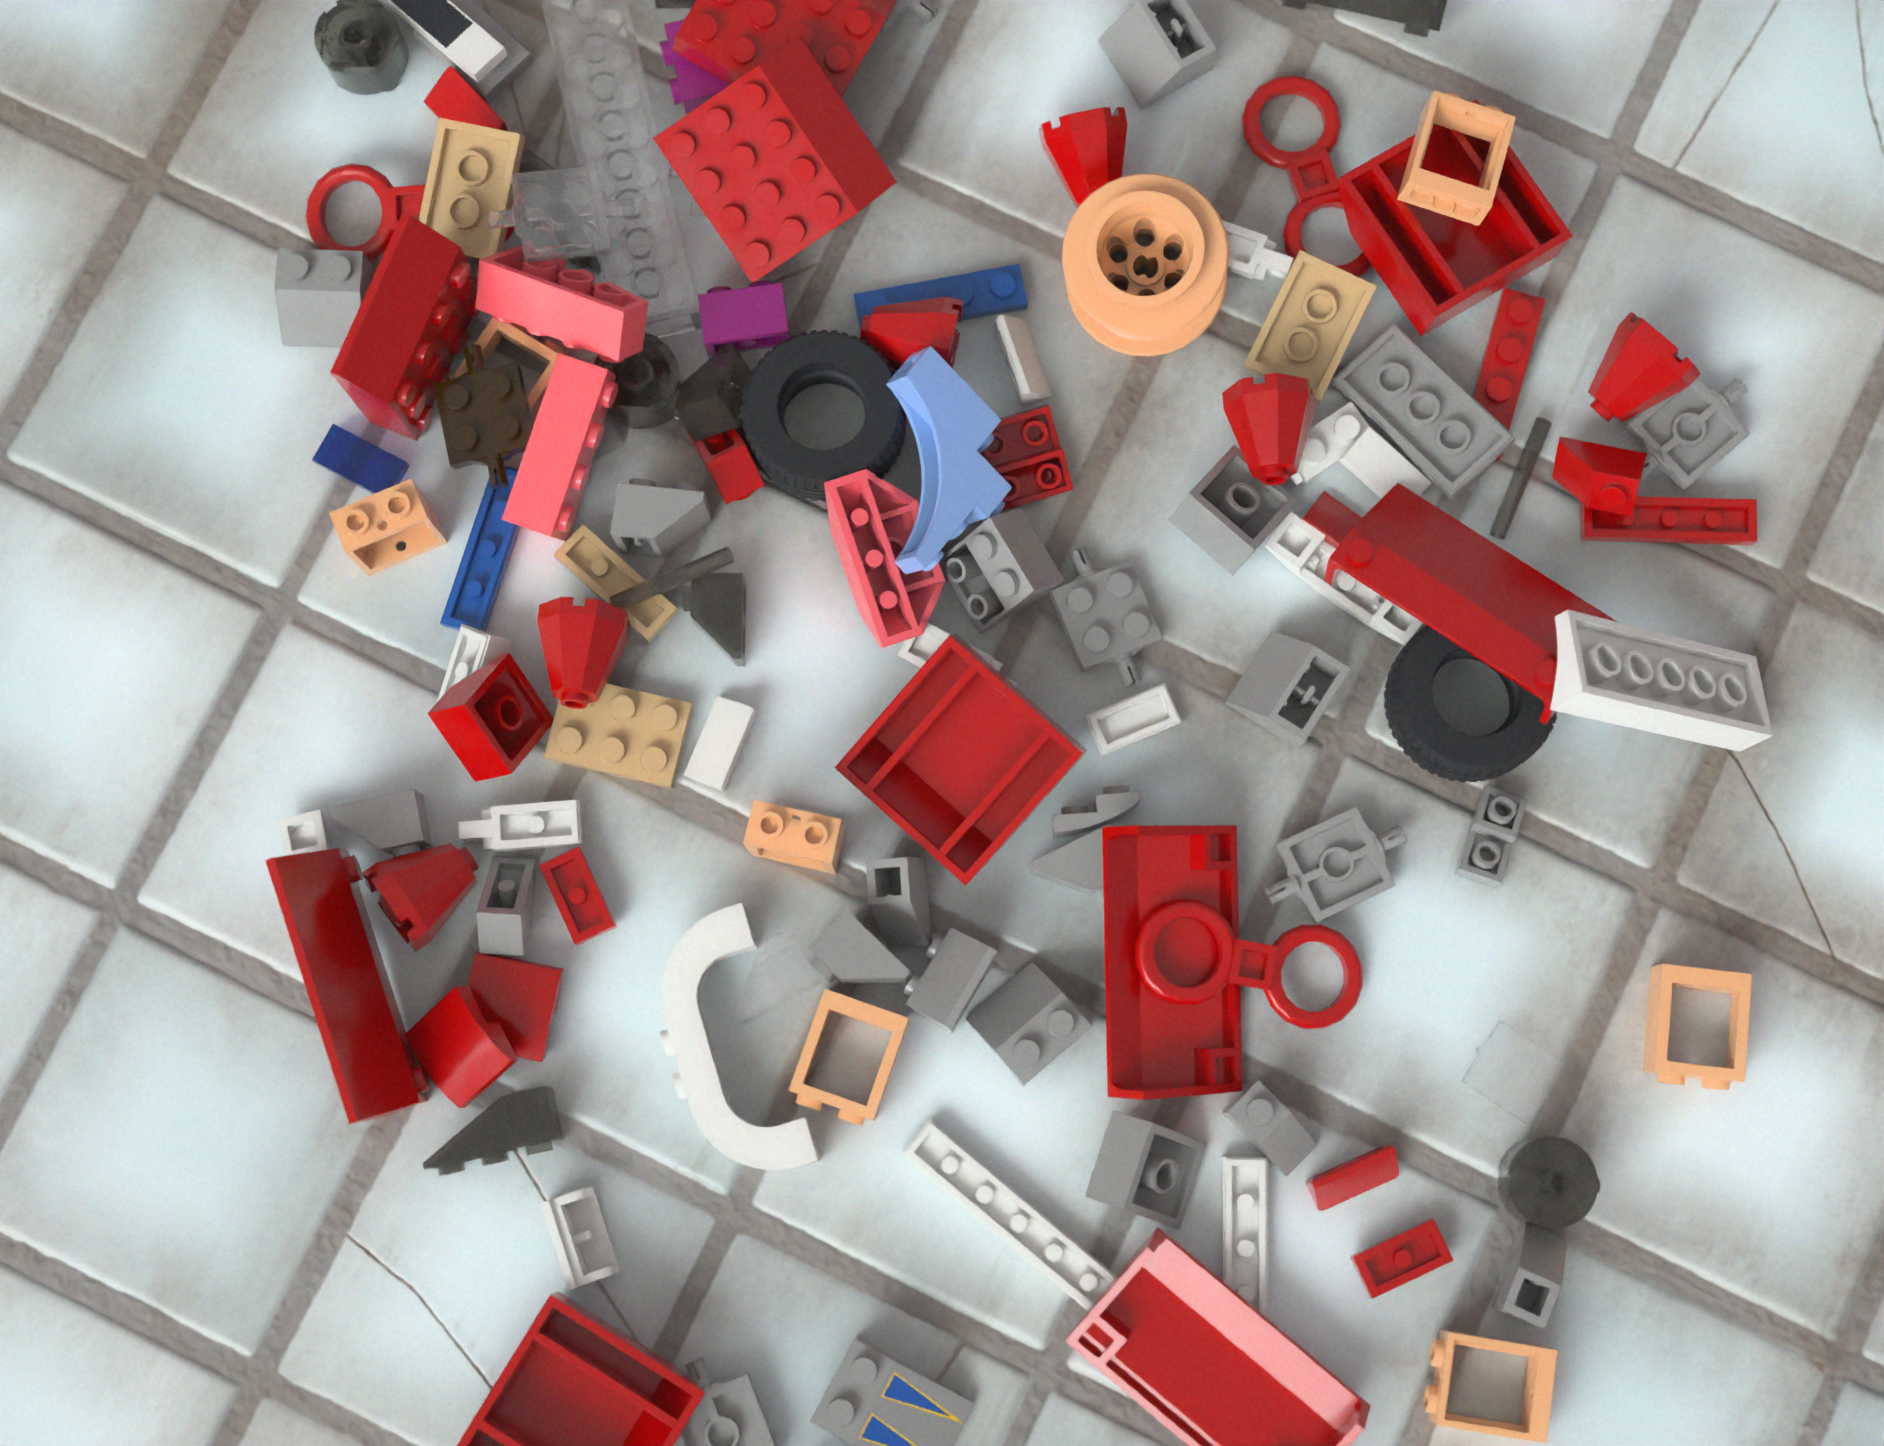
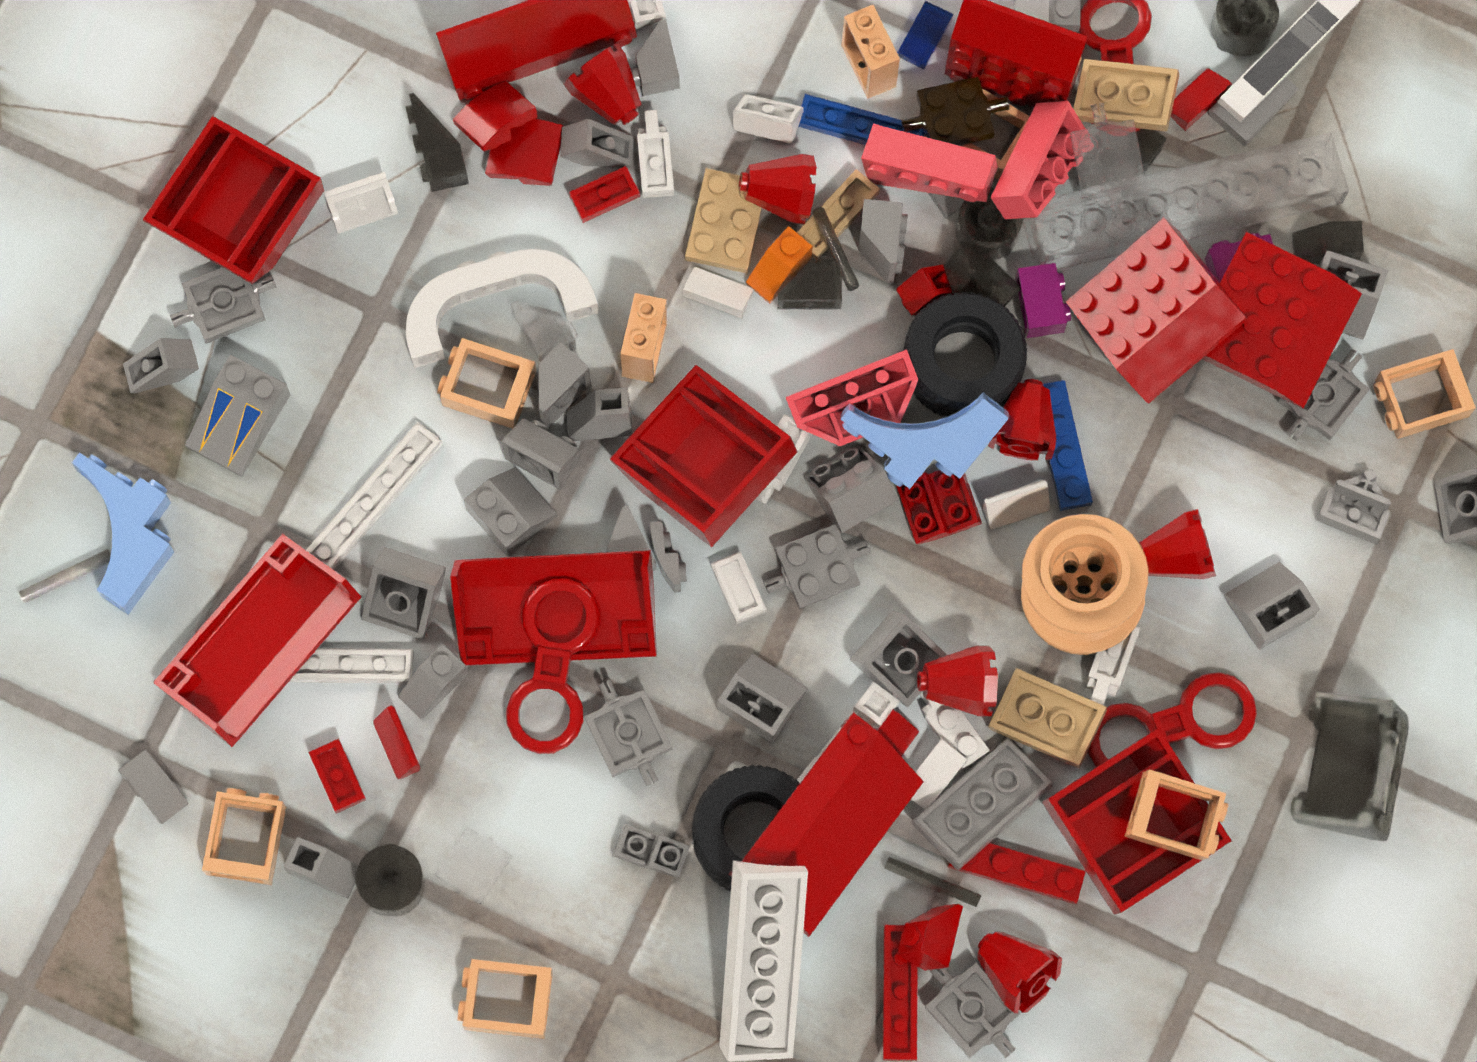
camera: 85 degrees right, 5 degrees down
red slope [427,653,554,782] -> none
none -> orange slope [746,226,813,304]

